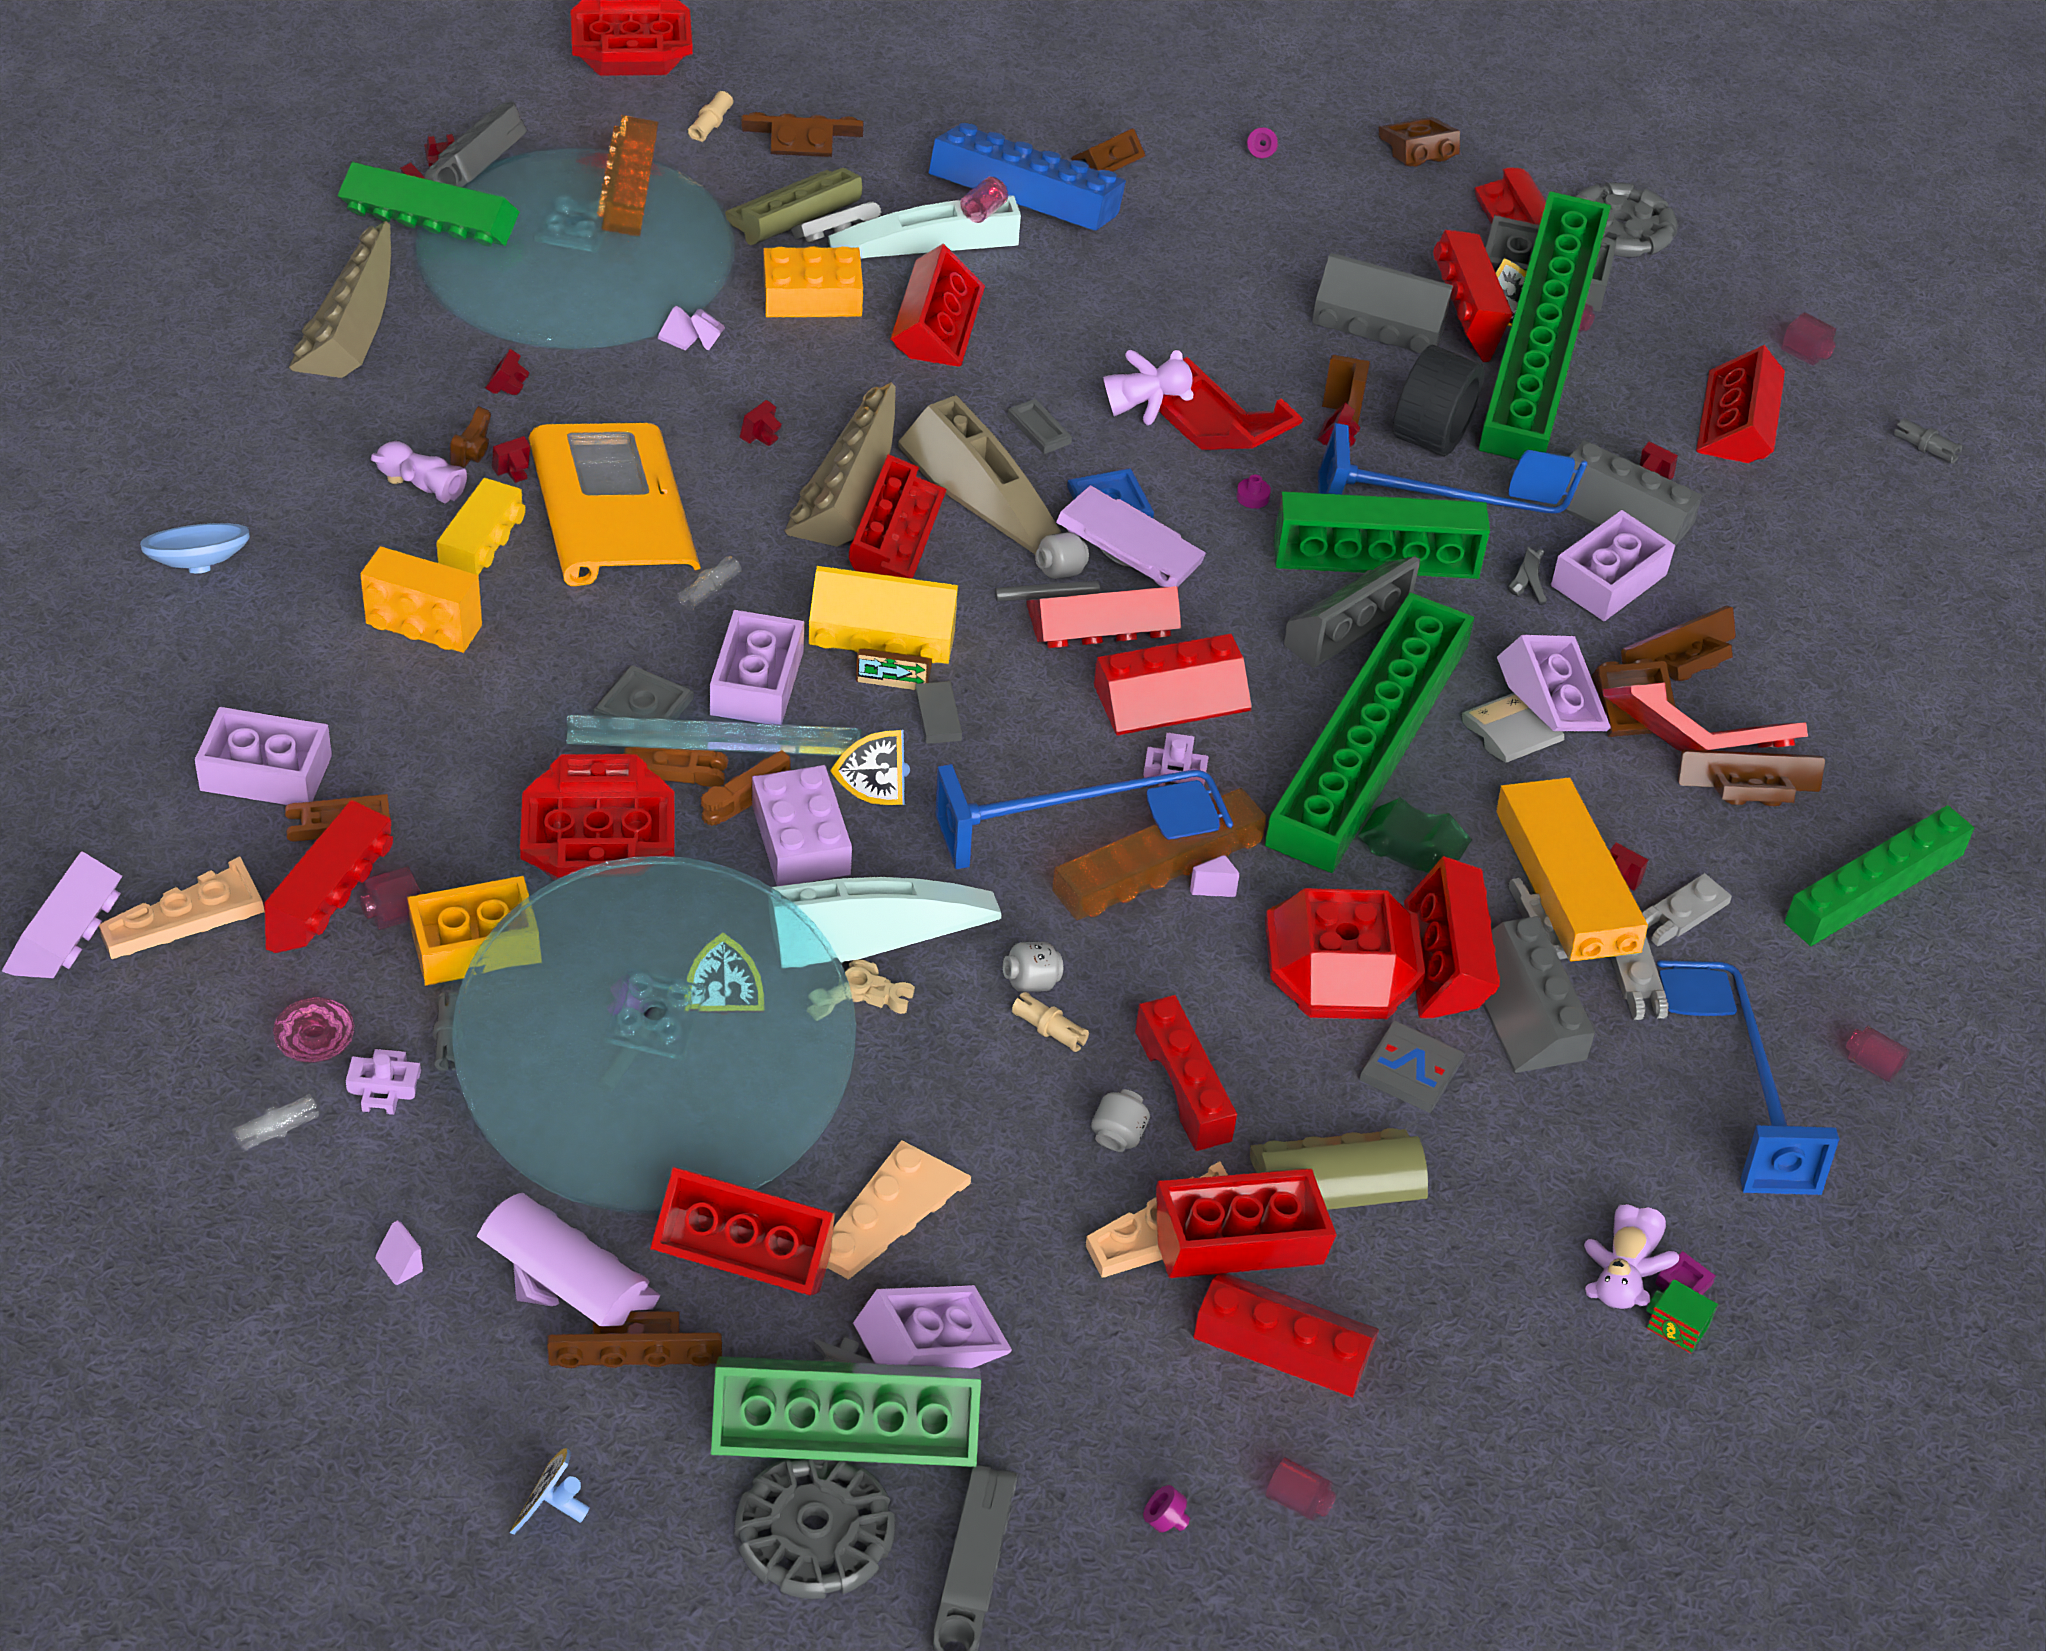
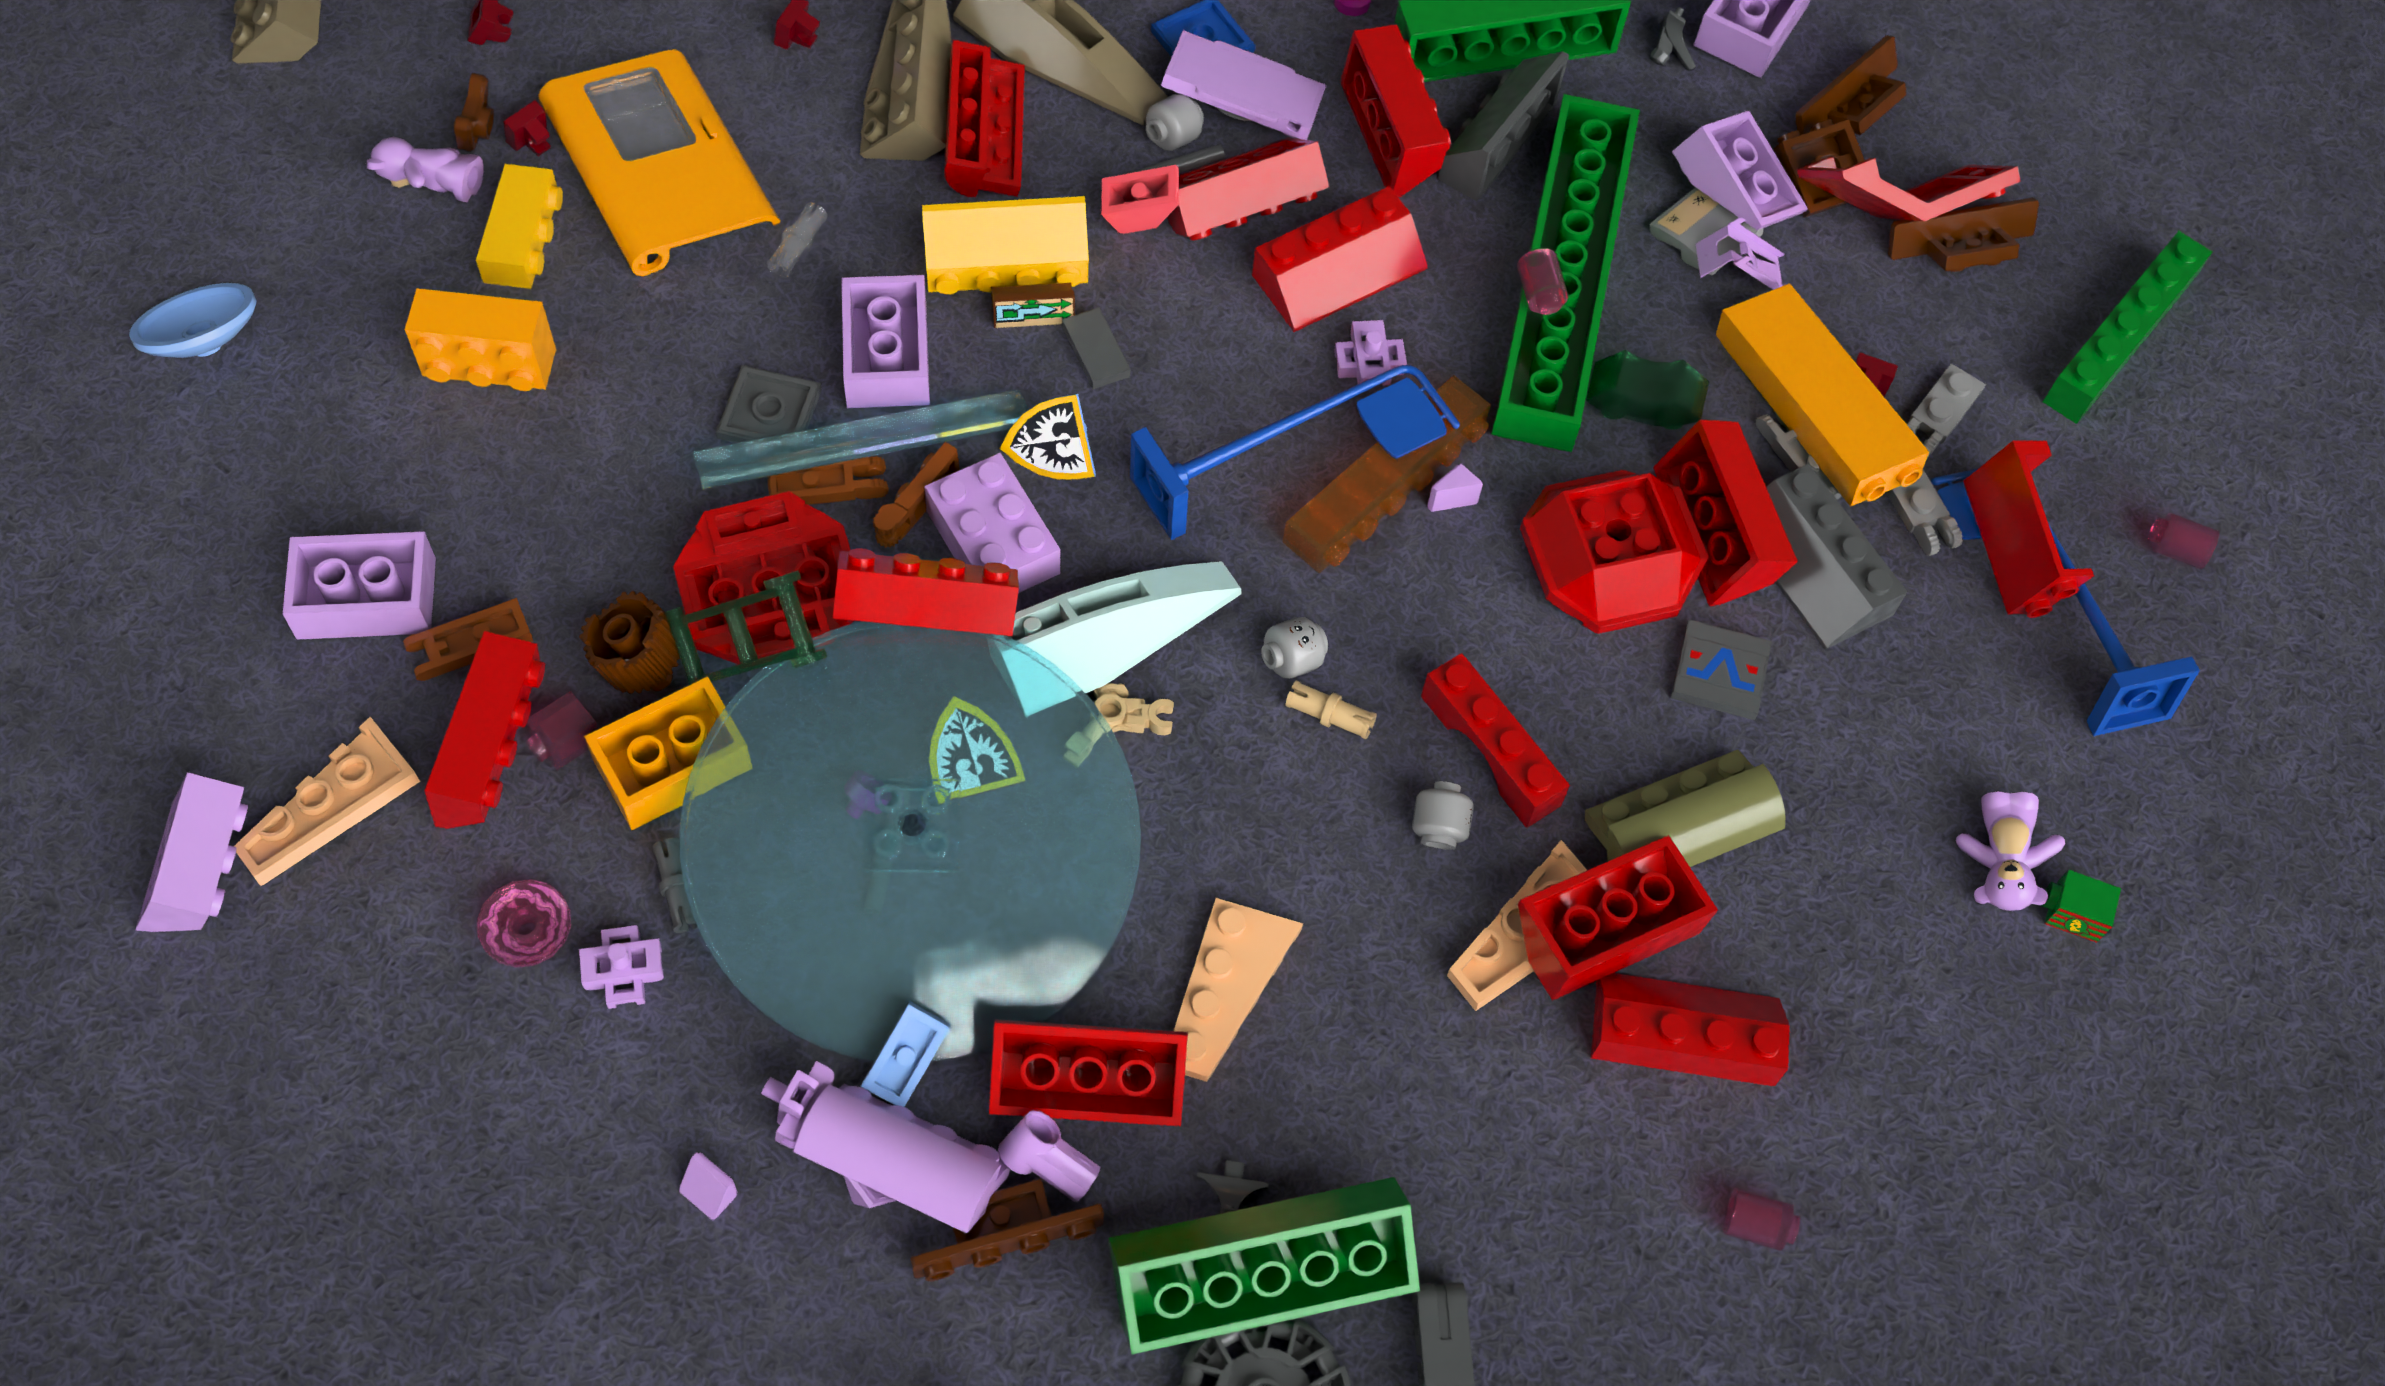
camera: 15 degrees left, 15 degrees up
clear pin [232,1094,320,1152] -> none
lavender slope [853,1285,1012,1368] -> none
magenta tile [1143,1485,1190,1533] -> none
magenta plate [1655,1251,1716,1295] -> none
none -> reddish brown brick [579,591,686,694]
none -> clear green piece [665,570,828,685]
none -> lavender piece [761,1061,834,1149]
none -> slope [833,548,1019,636]
none -> light blue plate [861,1001,951,1107]
none -> lavender piece [998,1110,1101,1201]
none -> coral slope [1101,165,1179,233]
none -> red slope [1340,24,1451,198]
none -> clear pink brick [1517,249,1569,315]
none -> lavender piece [1696,216,1784,290]
none -> red panel [1963,440,2094,618]

